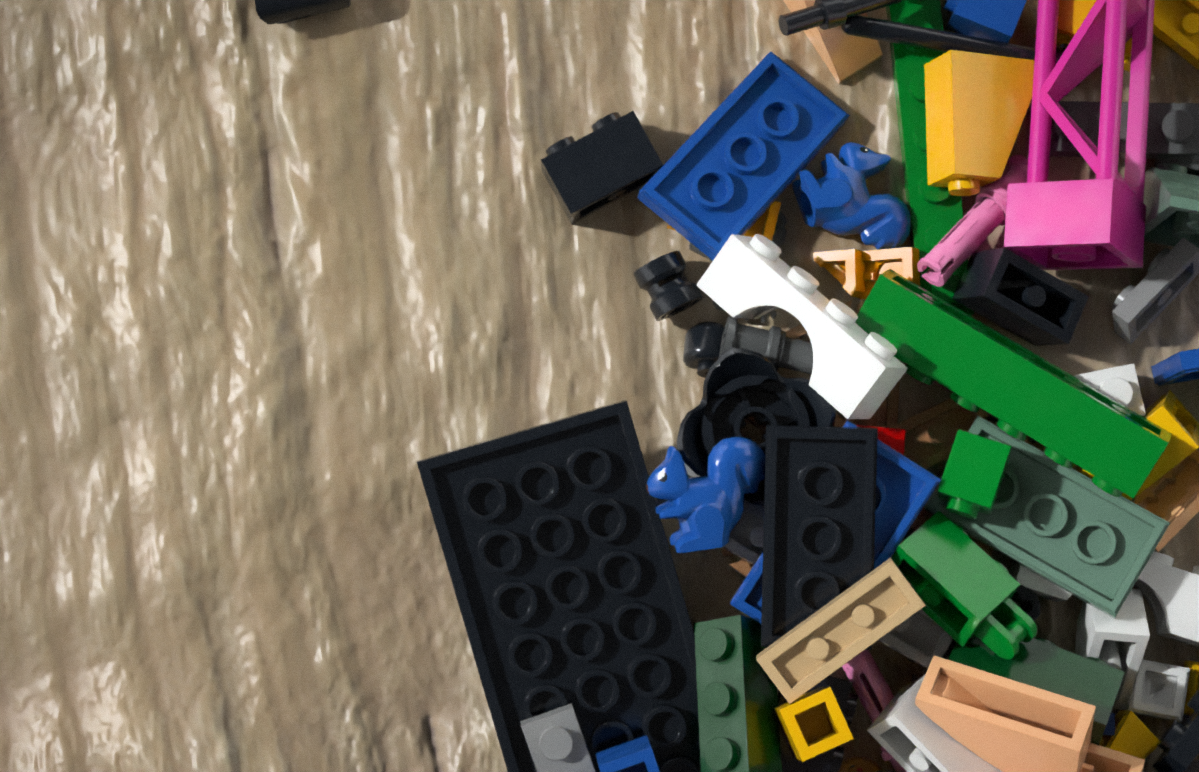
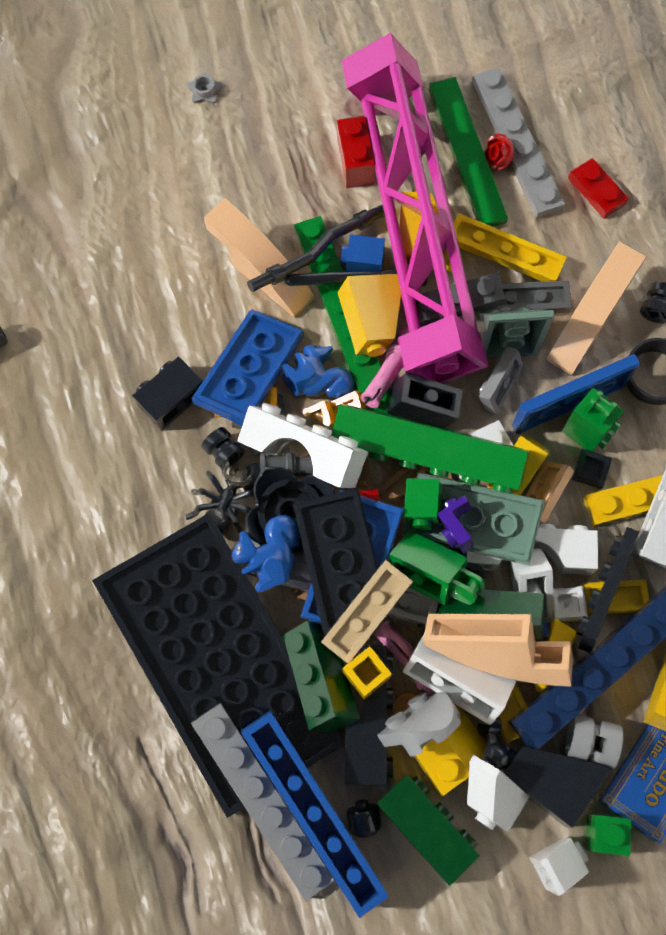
camera: 10 degrees left, 10 degrees down
none -> animal [185,462,255,537]
none -> dark purple bracket [438,496,474,553]

